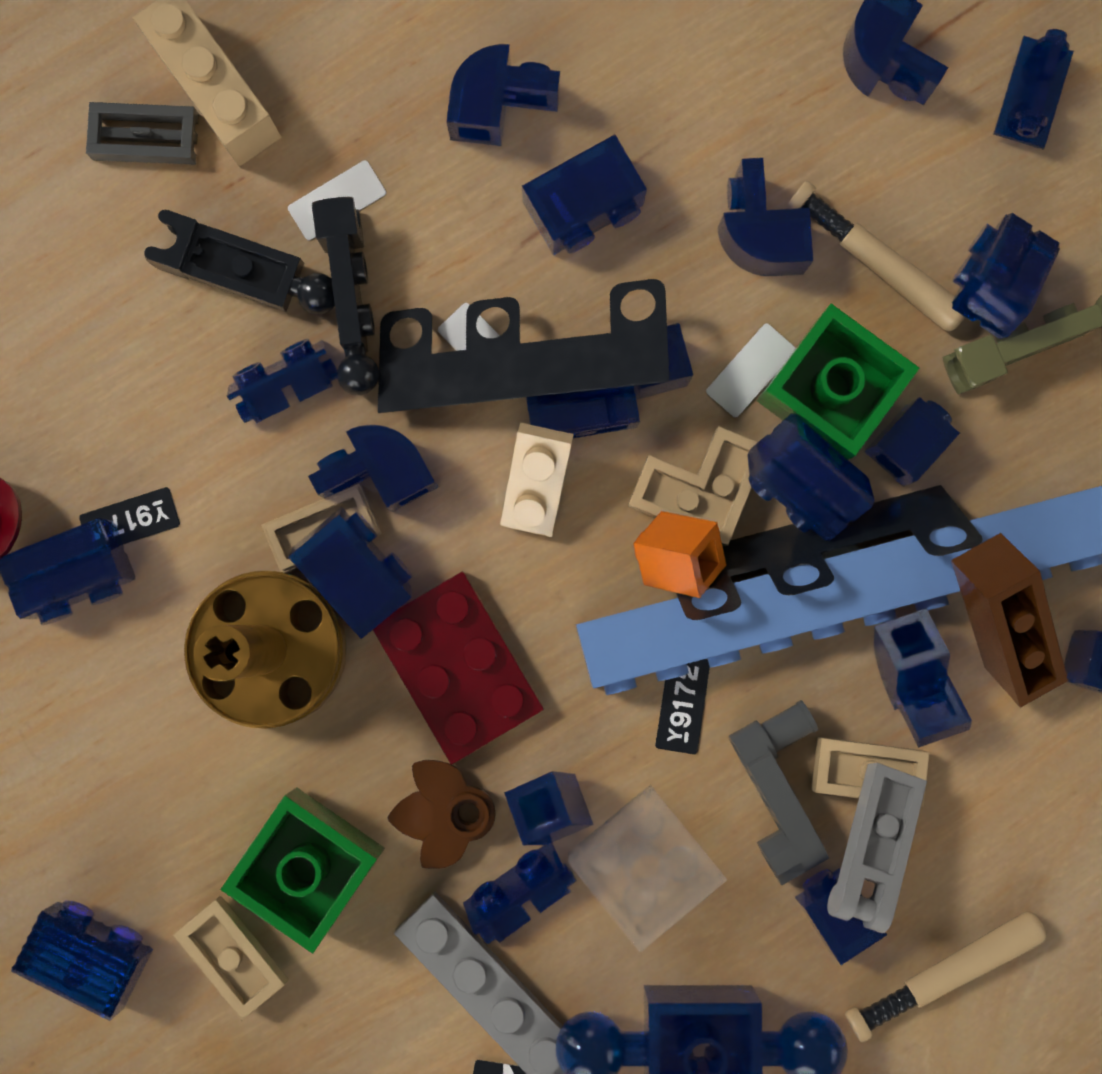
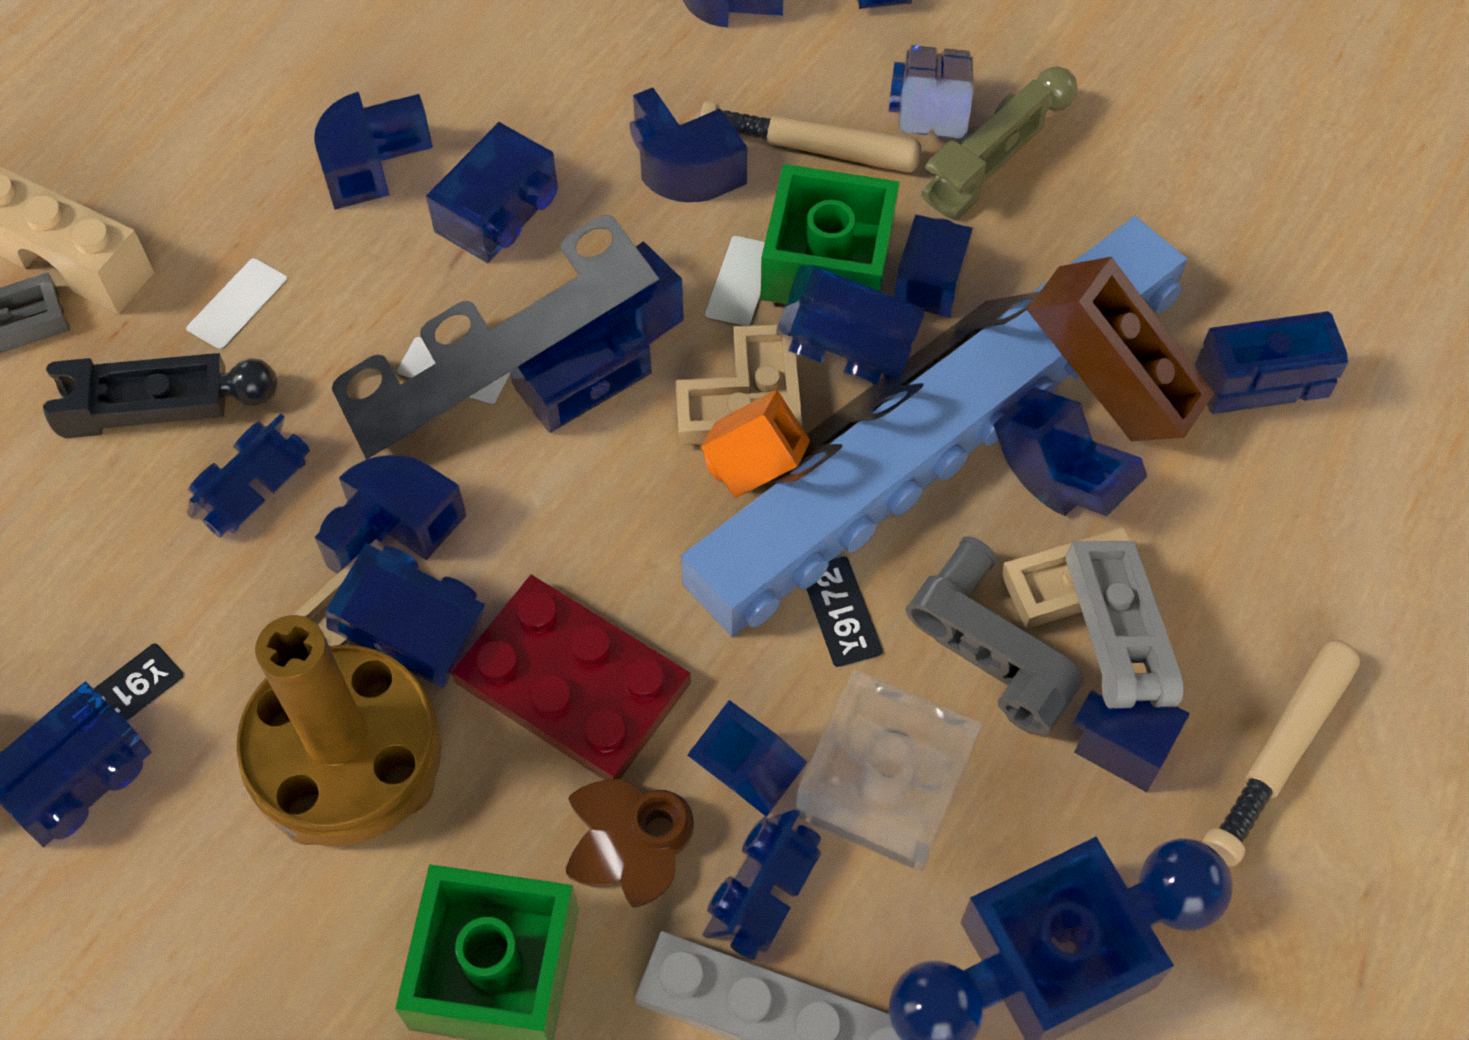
camera: 25 degrees left, 25 degrees down
black plate [312,197,379,395] -> none
tan plate [500,423,574,537] -> none

